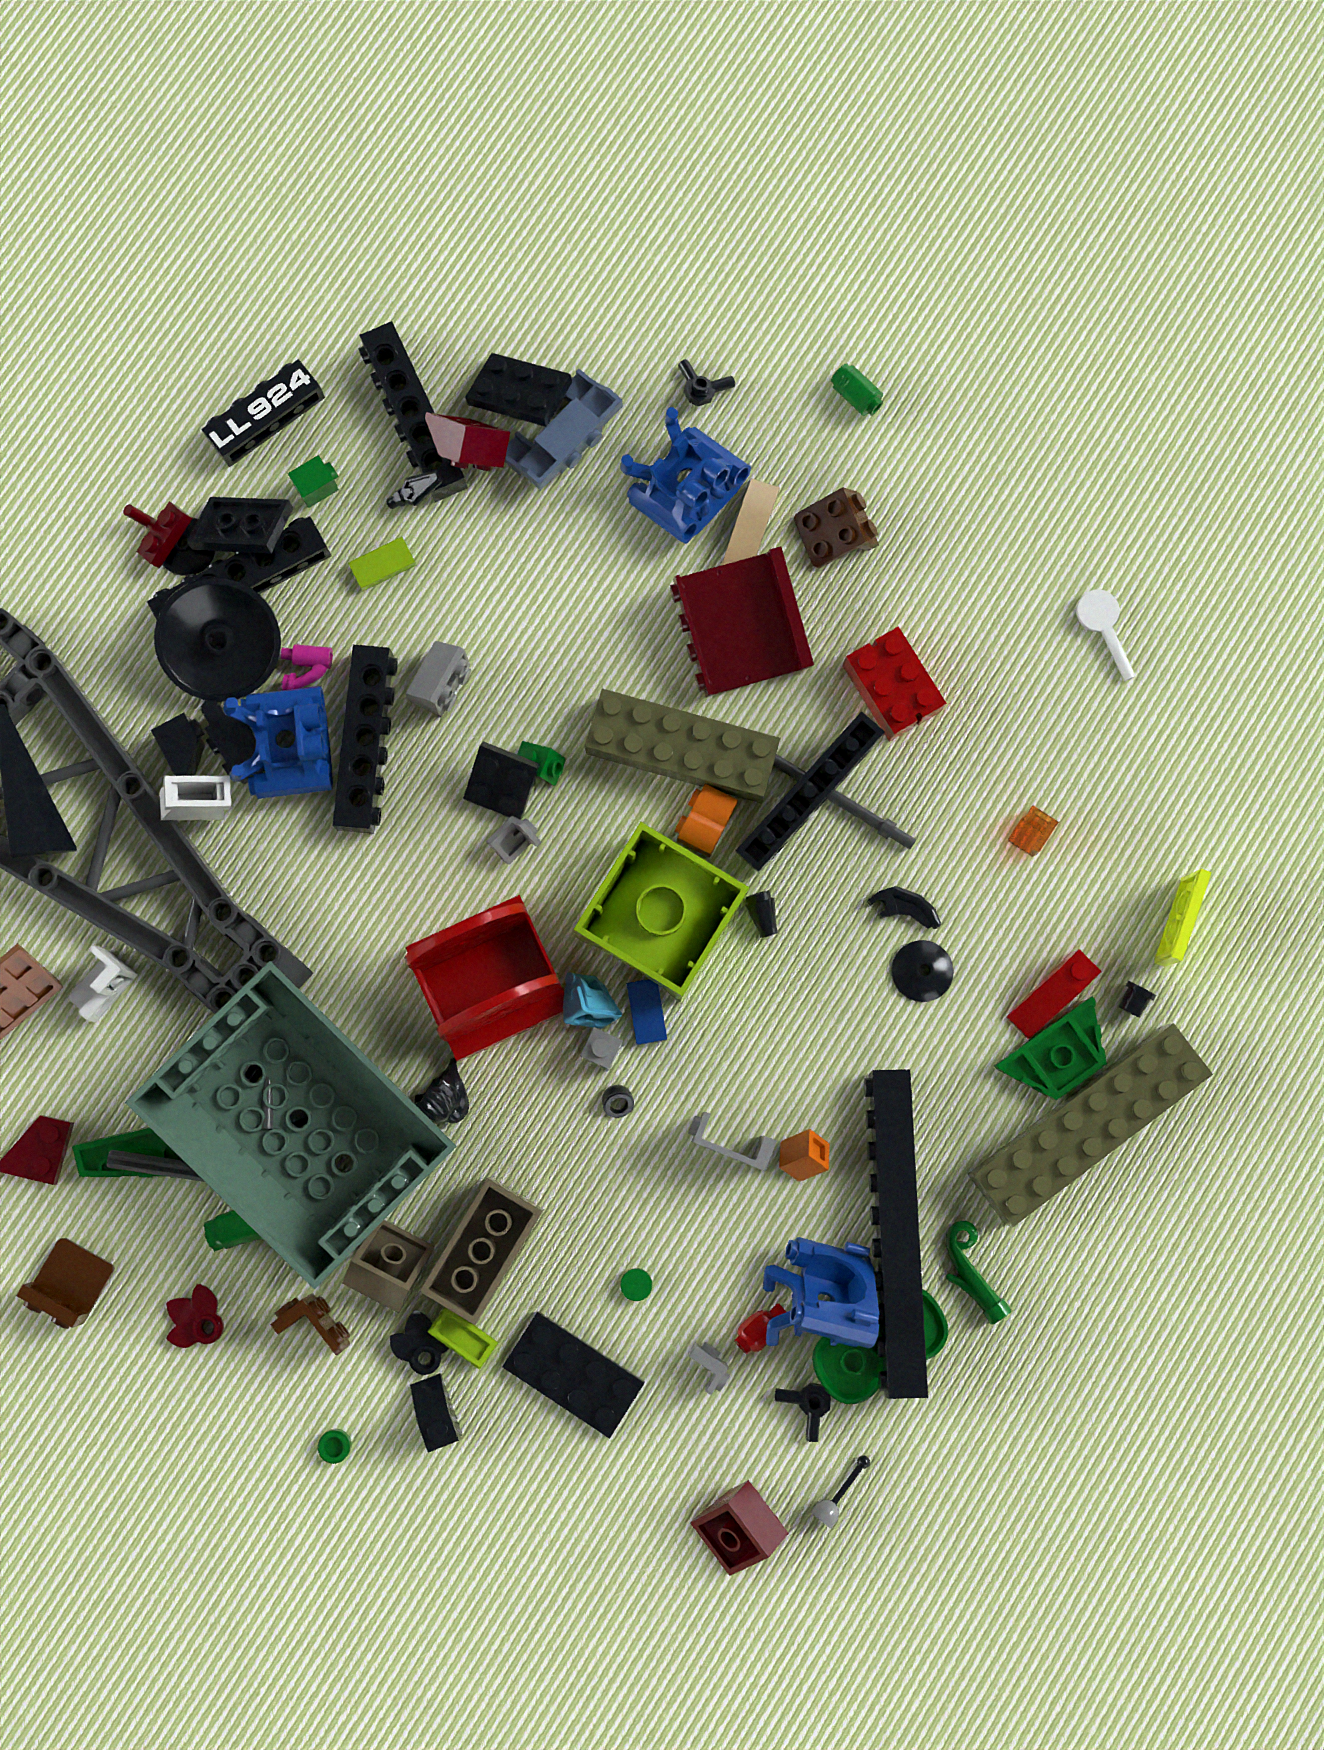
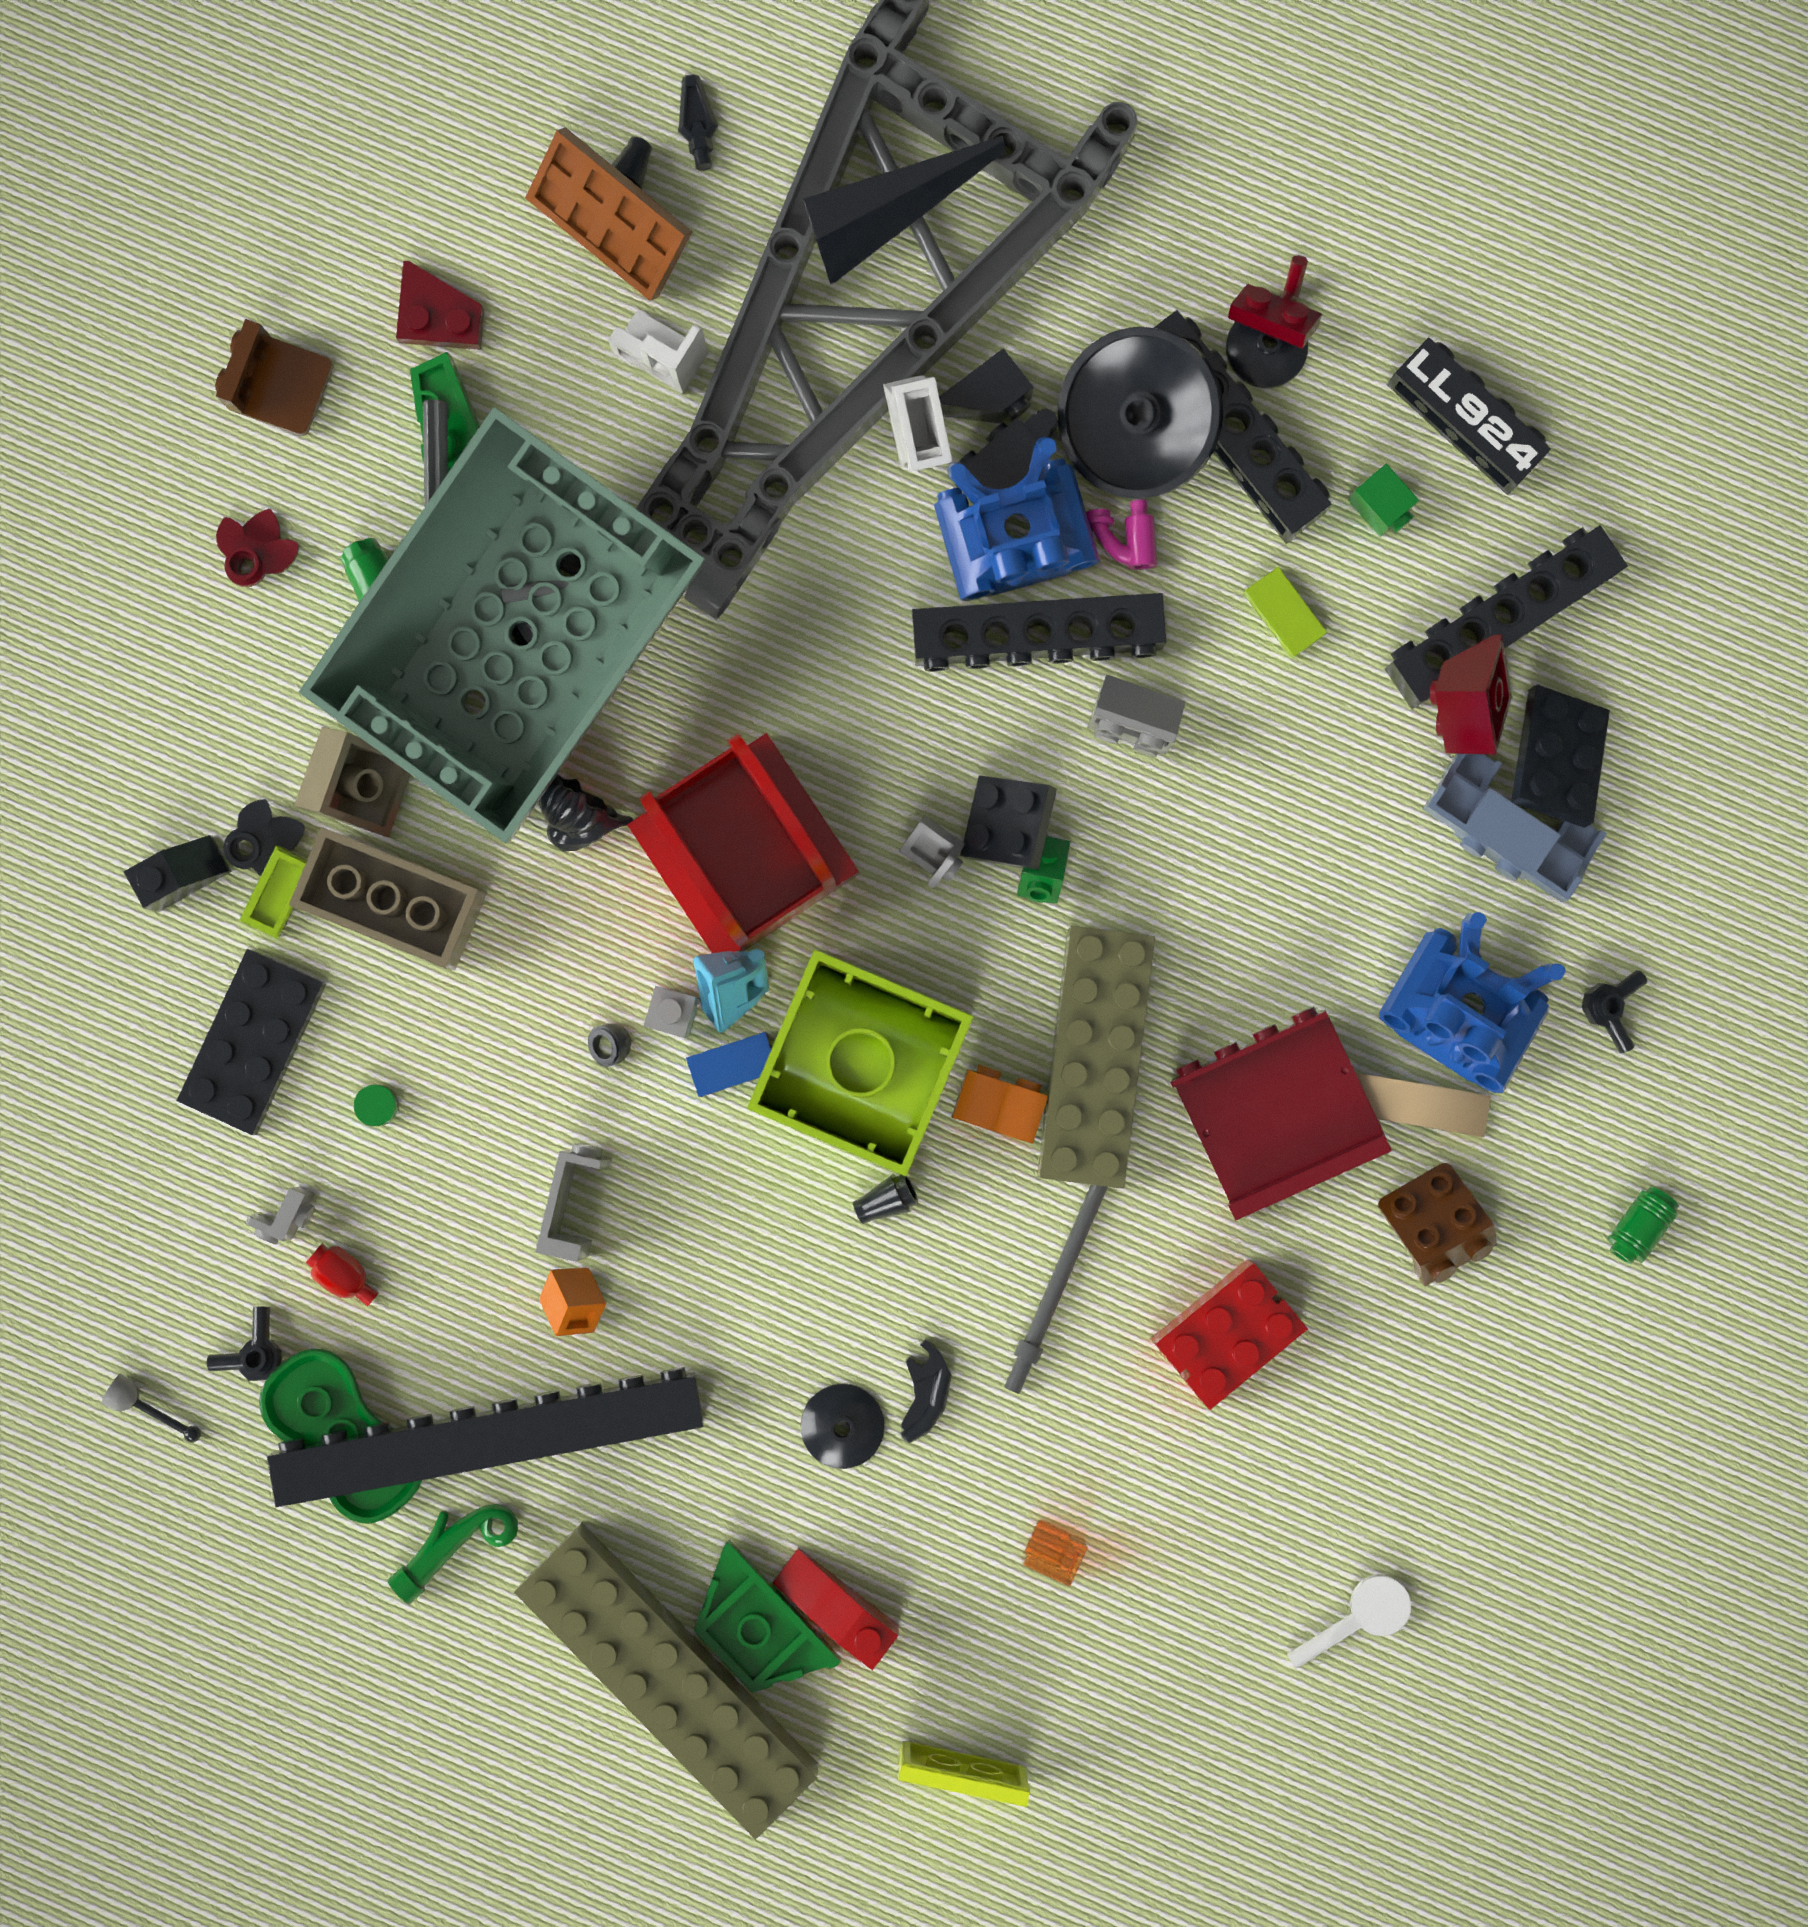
camera: 85 degrees right, 5 degrees up
black plate [187,497,293,554] -> none
reddish brown bracket [270,1293,350,1355] -> none
green tile [318,1429,352,1464] -> none
black piece [386,470,444,509] -> none
dark red slope [690,1480,789,1576] -> none
black brick [735,711,885,874] -> none
blue piece [763,1237,879,1348] -> none
black piece [1119,981,1156,1018] -> none

